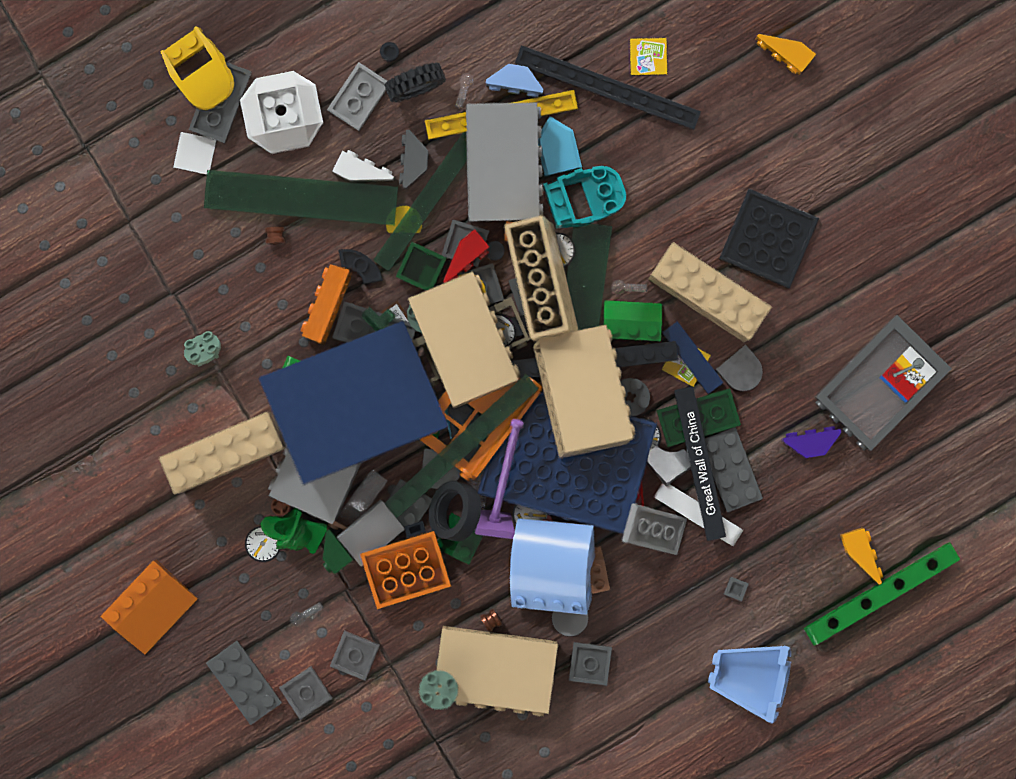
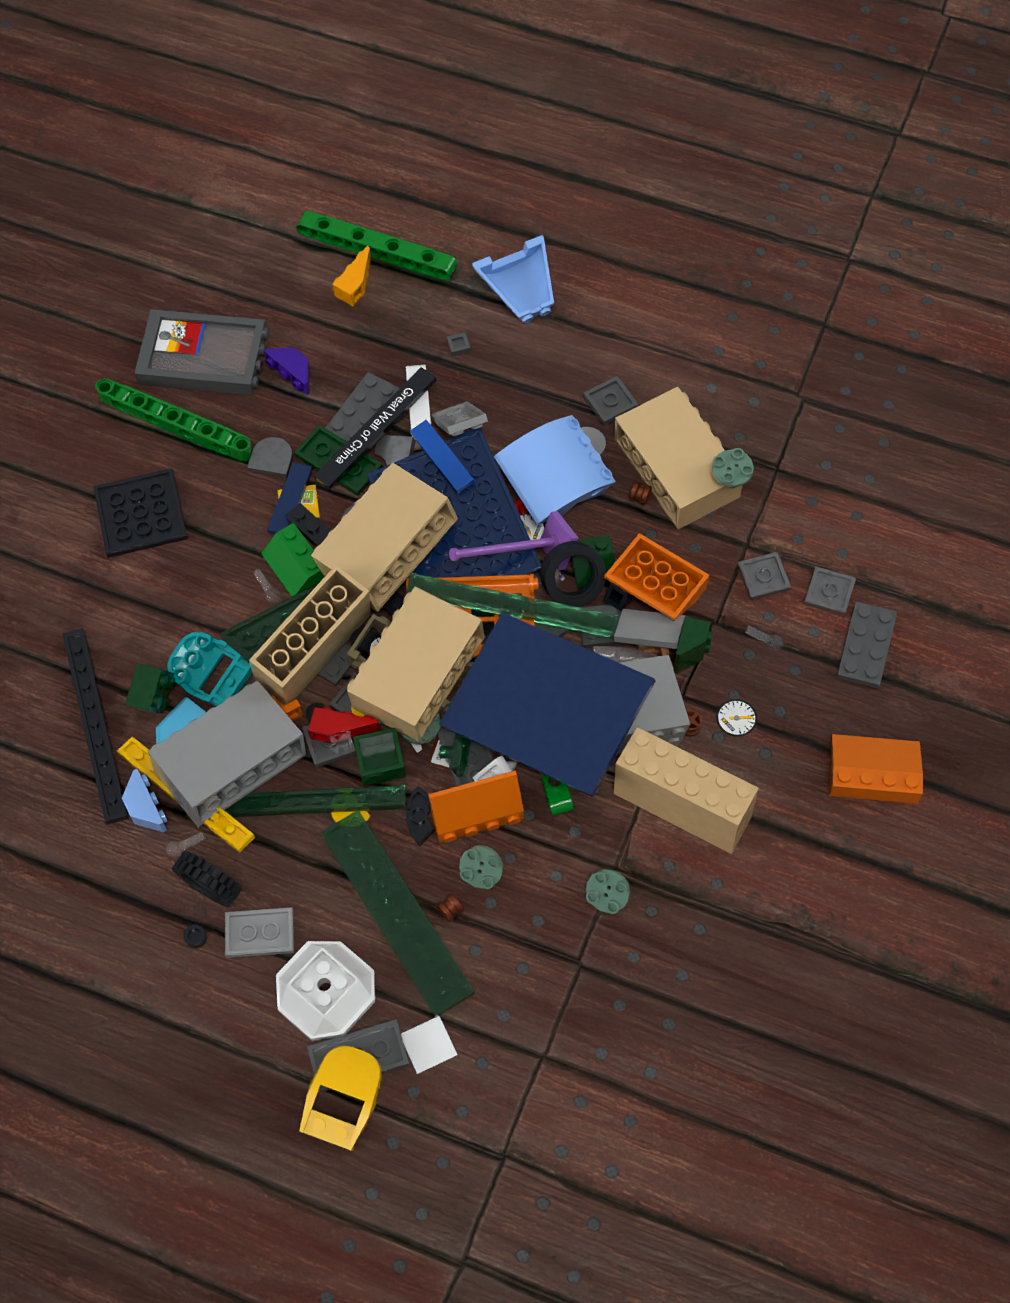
camera: 125 degrees left, 25 degrees down
green helmet [260,507,327,554] -> none
white slope [332,150,395,182] -> none
dark grey slope [399,130,429,189] -> none
sticker [630,38,667,75] -> none
tan brick [648,243,771,342] -> none
none -> green beam [95,378,253,462]
none -> dark green piece [125,663,175,714]
none -> blue tile [410,419,475,493]
none -> sand green plate [459,845,503,889]
none -> white tile [472,756,517,781]

